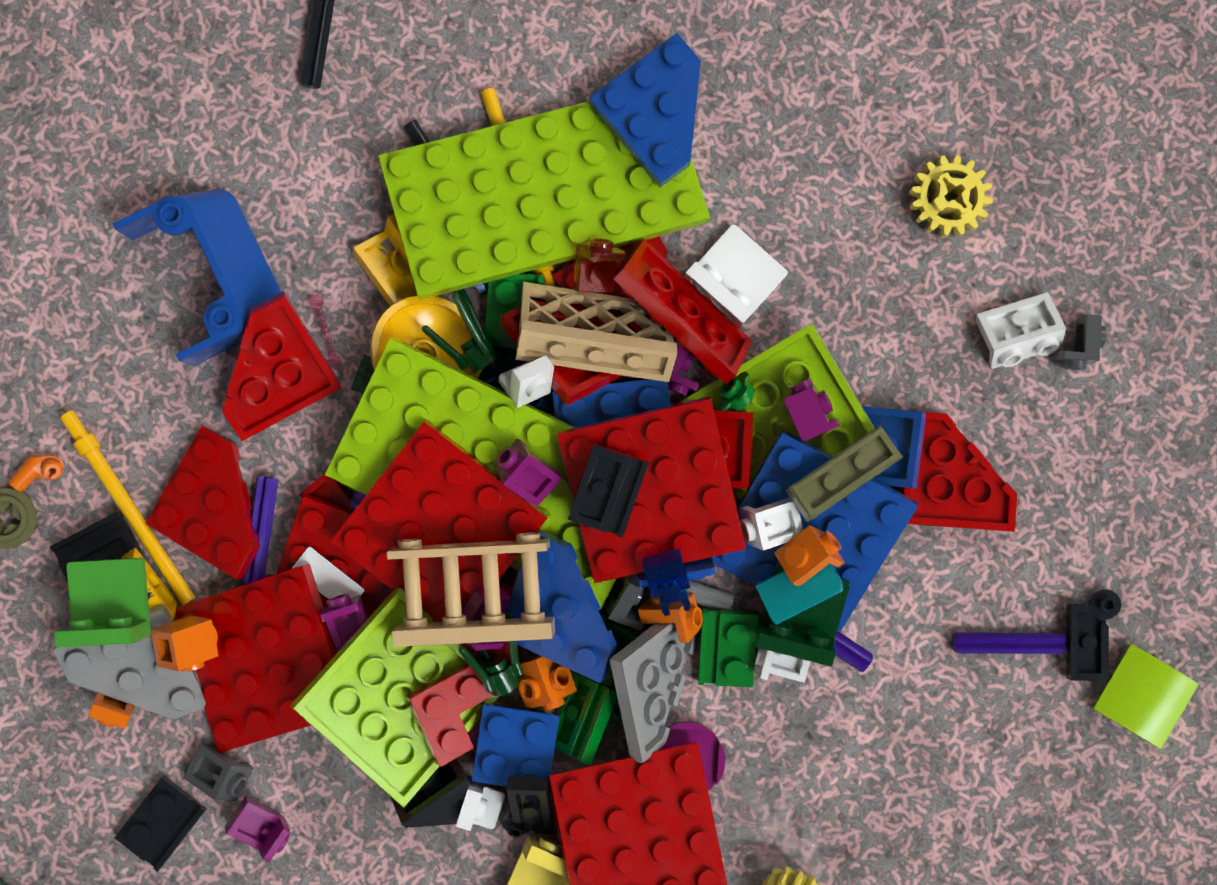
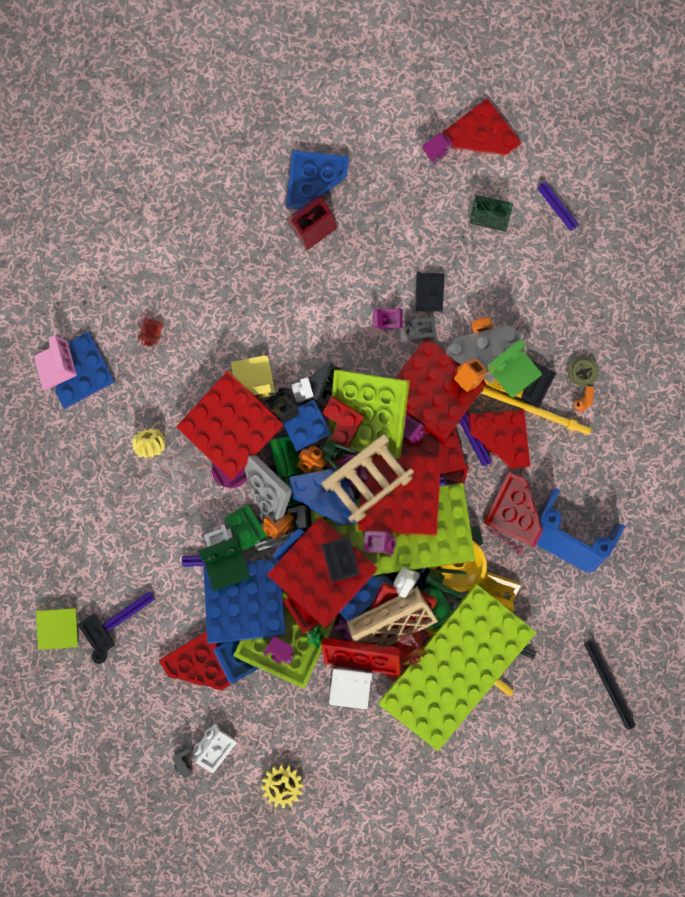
camera: 155 degrees right, 0 degrees up
white sticker [292,547,364,599] -> none
blue plate [589,33,701,188] -> none
clear blue plate [642,549,690,616] -> none
white bracket [739,498,803,550] -> none
teal slope [756,564,843,625] -> none
orange bracket [774,525,845,587] -> none
olive tile [785,425,903,522] -> none

